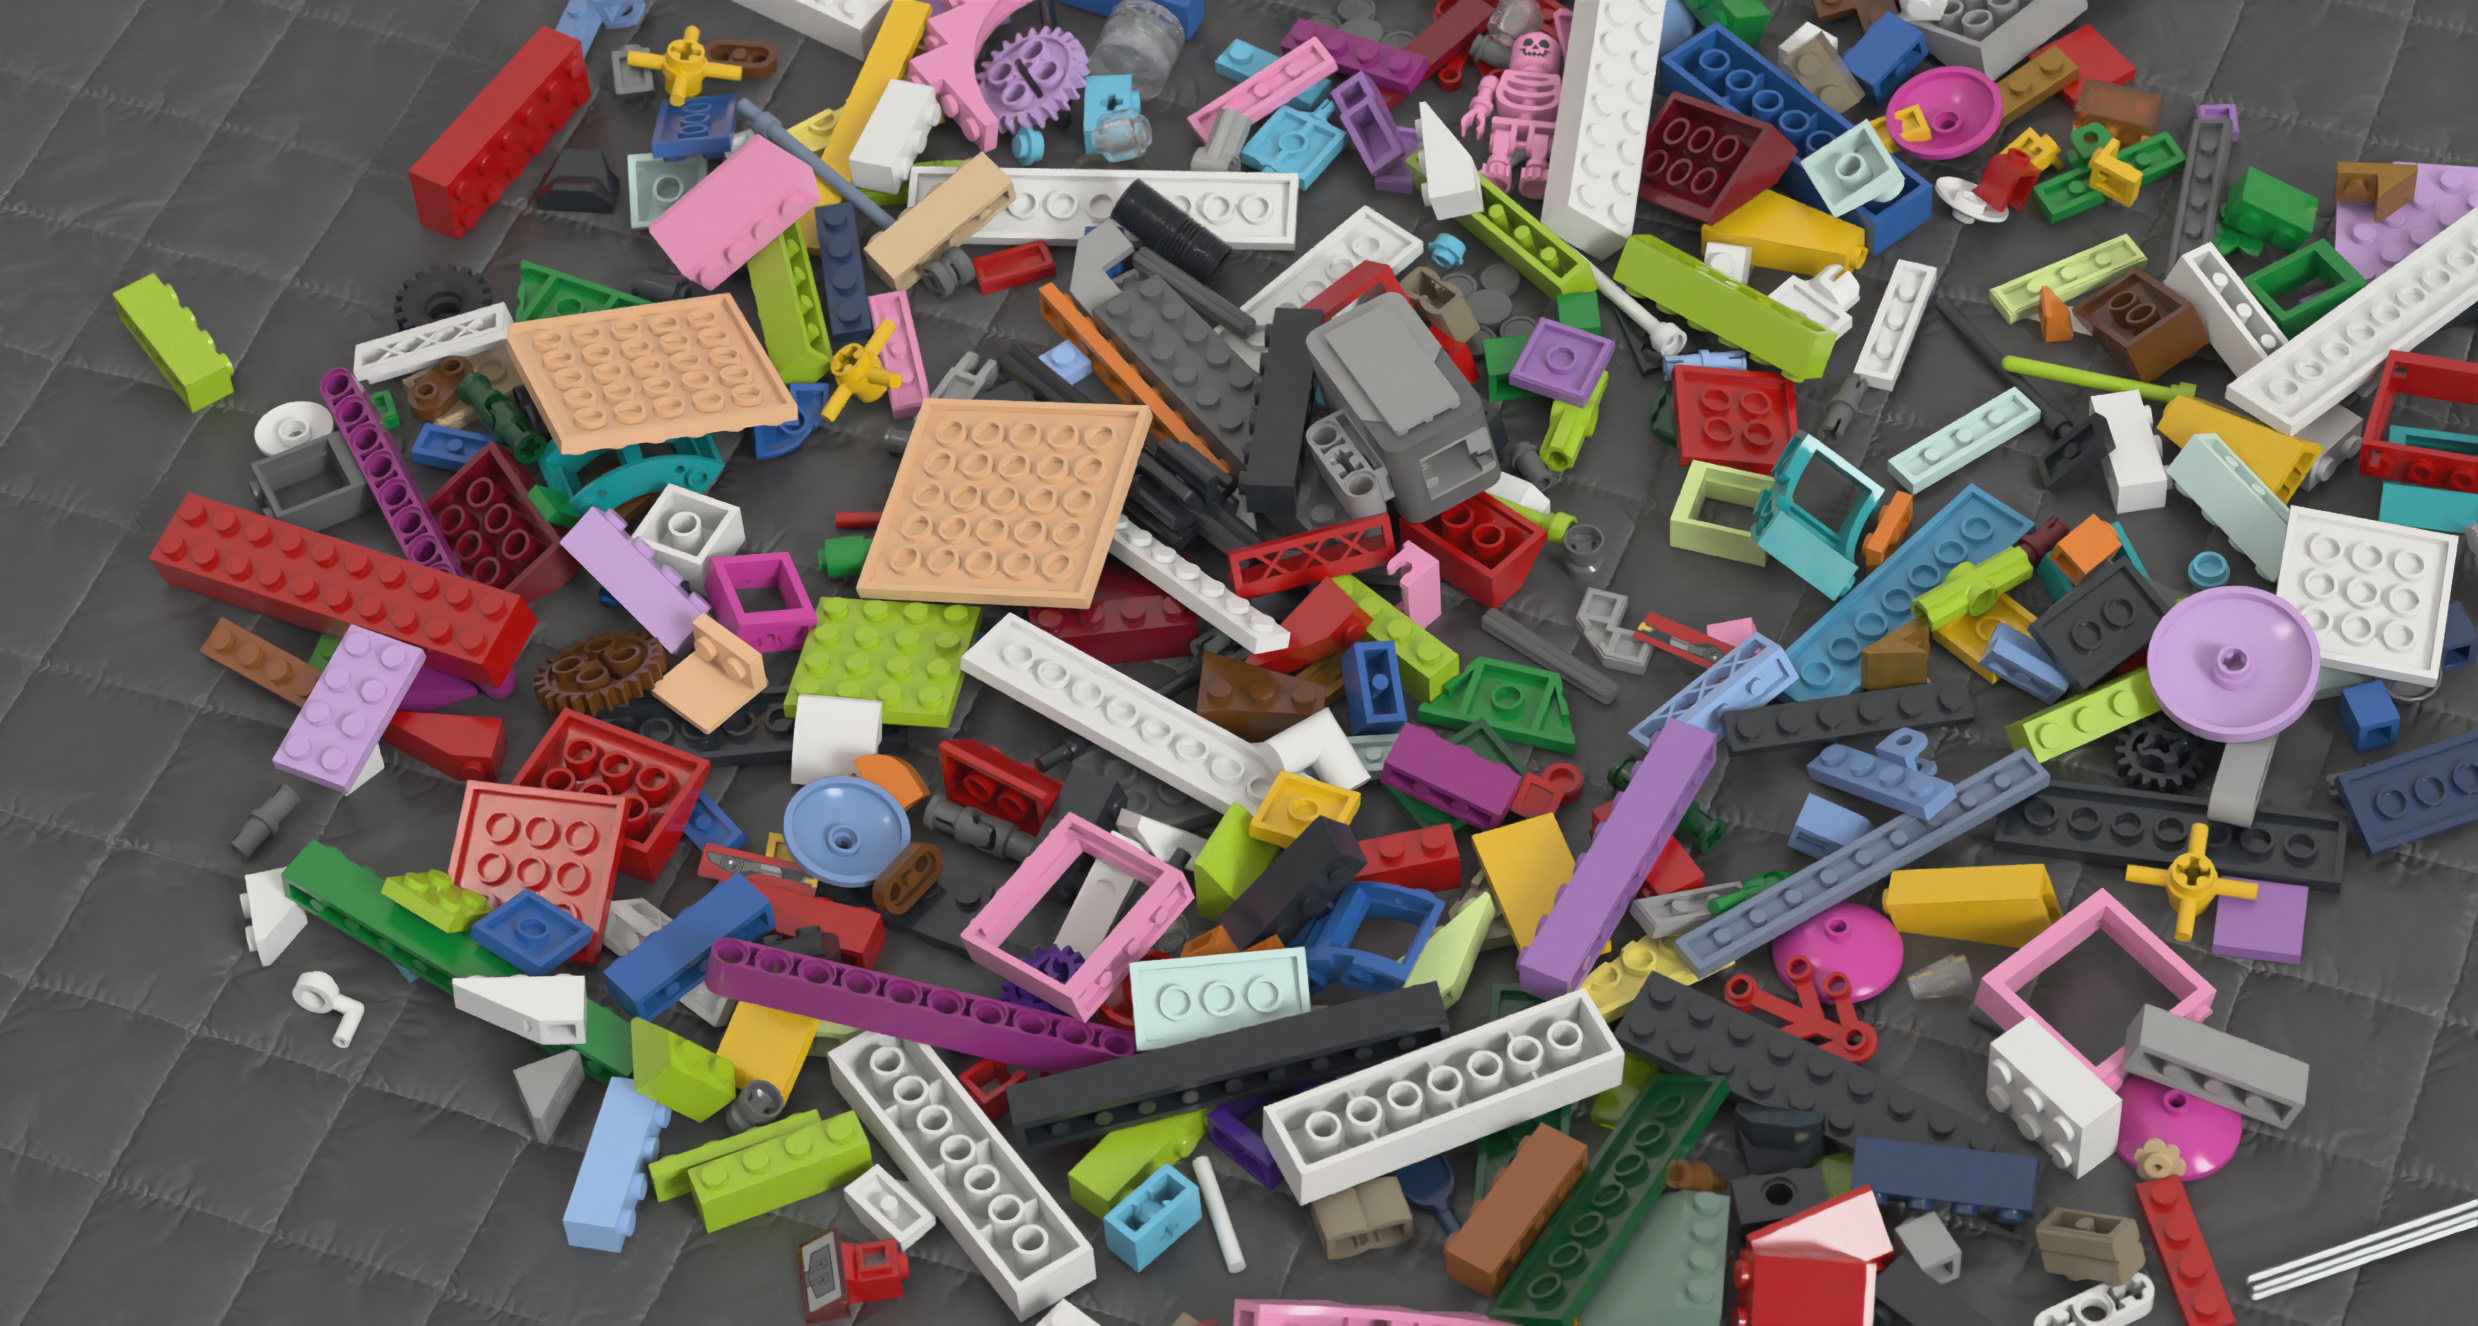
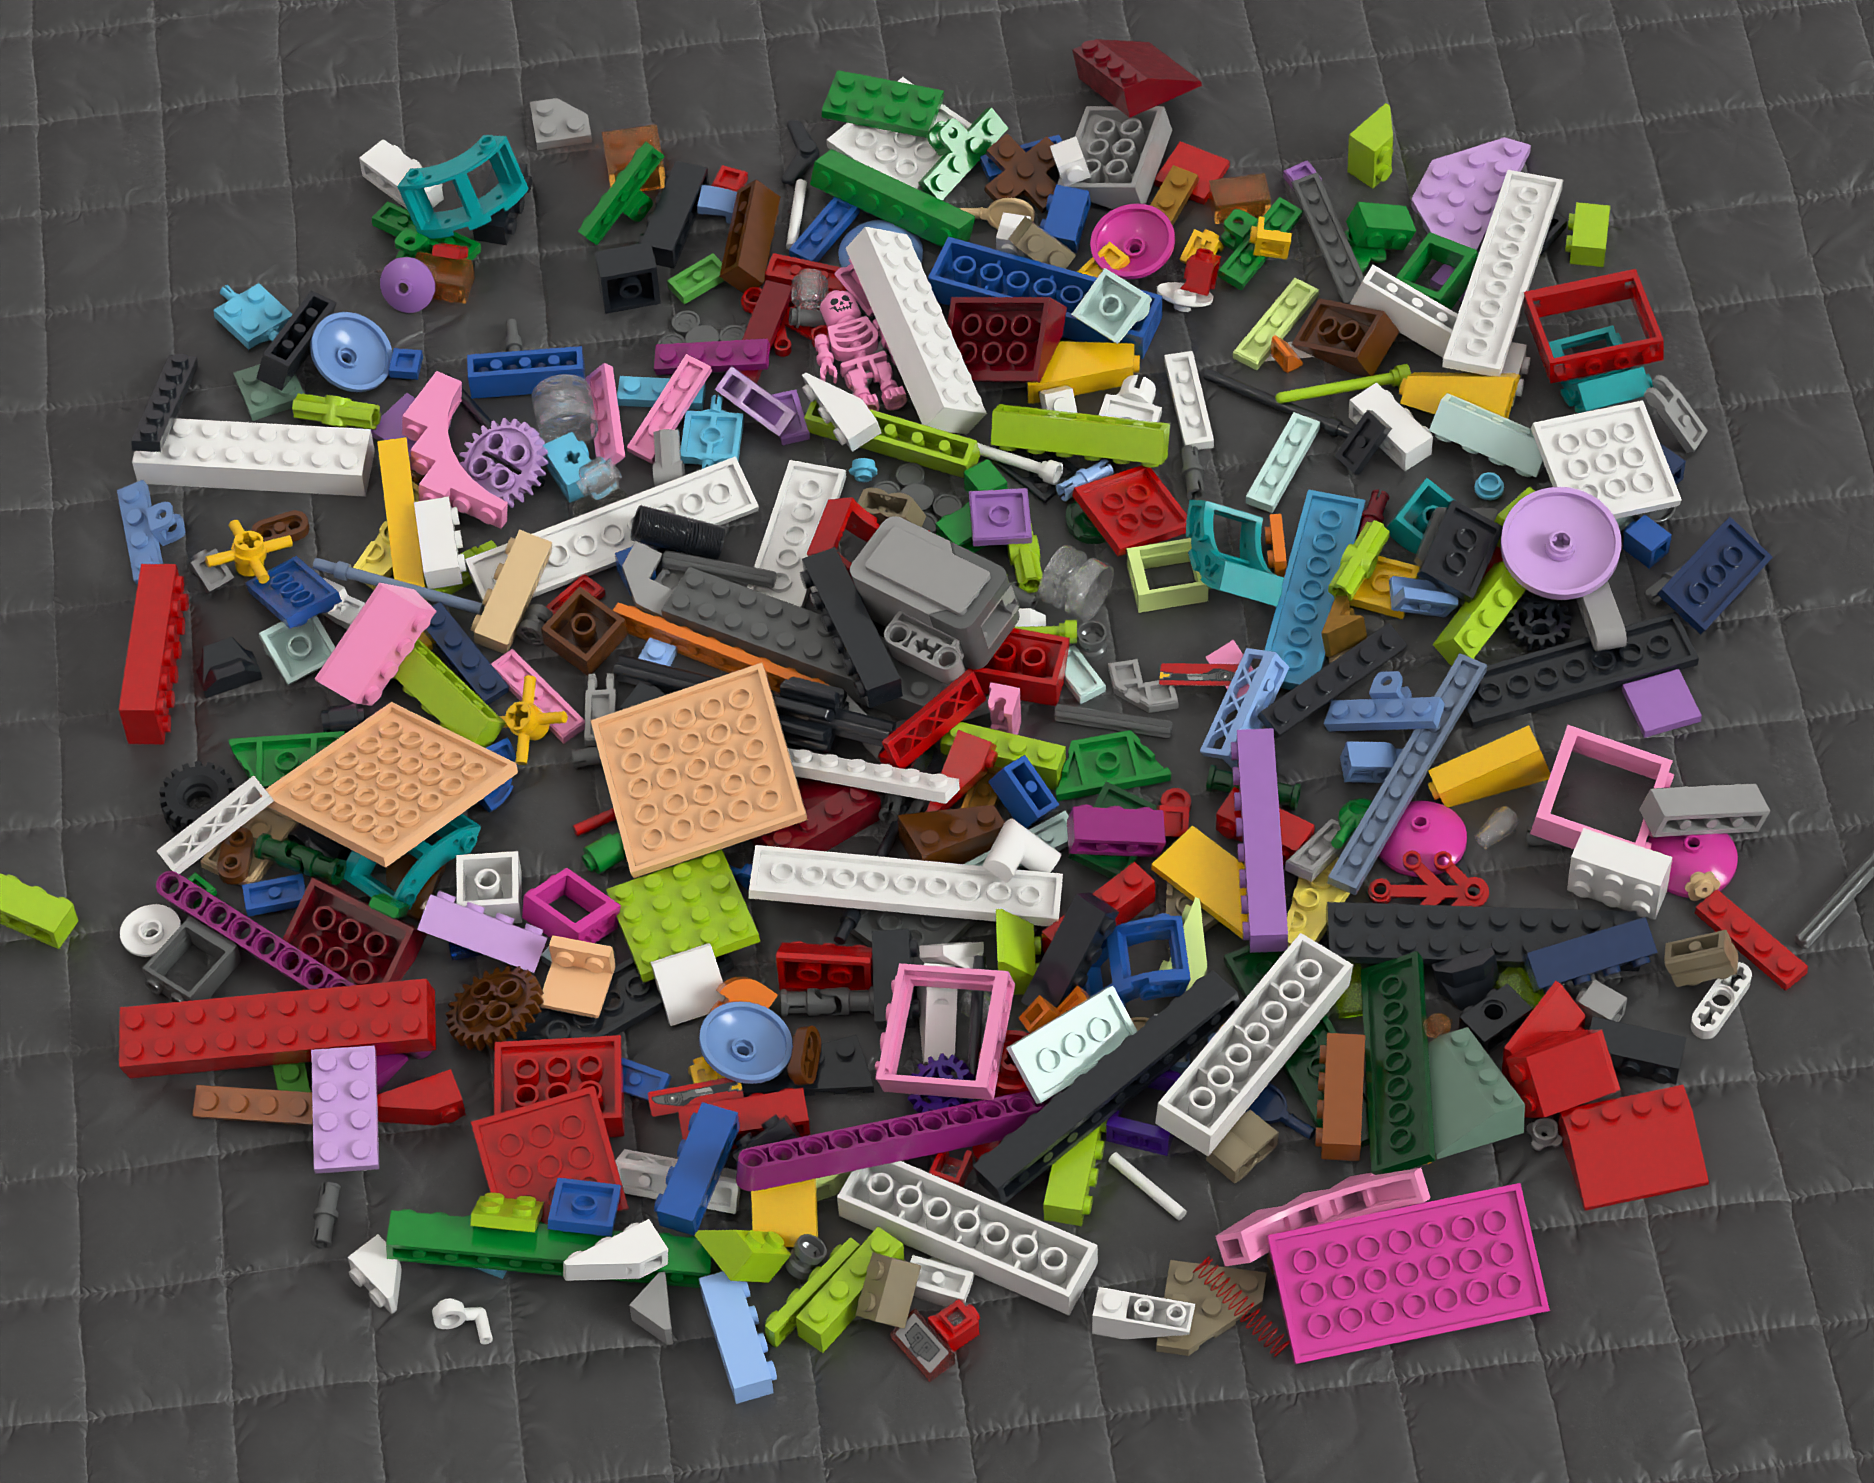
camera: 30 degrees left, 5 degrees up
medium azure plate [1012,127,1044,166] -> none
medium azure brick [1103,1163,1202,1273] -> none
yellow plate [1249,770,1361,848] -> none
orange brick [2049,513,2122,586] -> none
yellow bar [2125,823,2258,942] -> none
pearl gold slope [2334,162,2418,223] -> none
none -> reddish brown brick [541,586,628,676]
none -> bright pink plate [585,363,625,472]
none -> dark tan brick [856,1252,921,1329]
none -> tan piece [959,198,1035,230]
none -> clear wheel [1038,544,1114,622]
none -> light aqua tile [1064,644,1106,705]
none -> lime slope [1347,103,1393,189]

